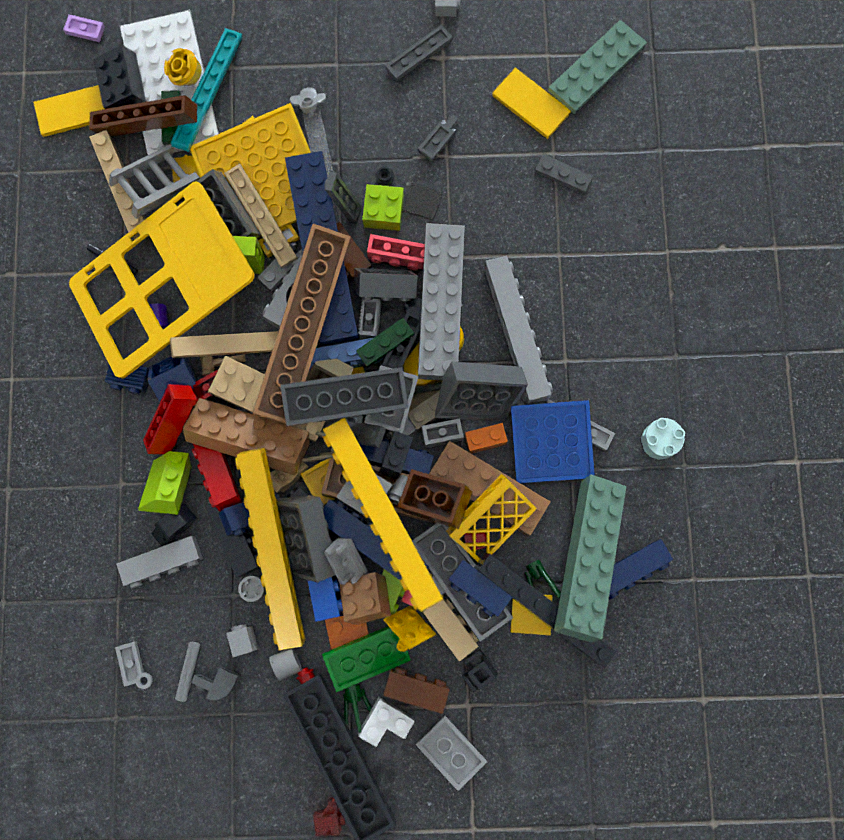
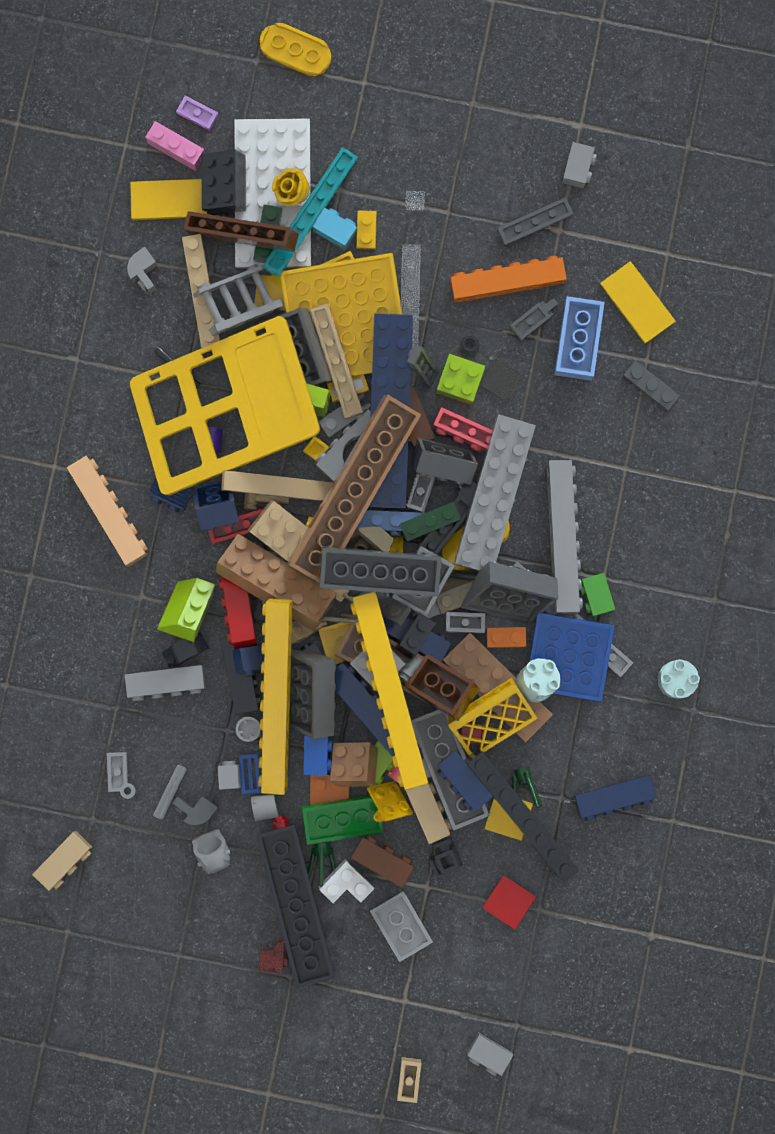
camera: 10 degrees right, 5 degrees up
red brick [143,384,196,454] -> none
light grey plate [290,87,326,113] -> none
light grey hinge [324,538,367,585] -> none
sand green plate [548,20,647,114] -> none
sand green brick [554,475,626,643] -> none
none -> tan brick [32,831,92,891]
none -> light nougat brick [67,456,148,567]
none -> light grey brick [127,247,157,294]
none -> bright pink brick [146,121,205,171]
none -> light grey helmet [192,829,231,874]
none -> blue tile [239,754,261,794]
none -> yellow tile [303,436,330,462]
none -> medium azure brick [313,208,357,250]
none -> yellow piece [357,211,377,250]
none -> clear plate [405,191,425,212]
none -> orange brick [450,256,567,303]
none -> red tile [482,875,536,929]
none -> light aqua brick [516,659,560,702]
none -> light blue brick [554,296,605,381]
none -> bright green brick [580,573,615,617]

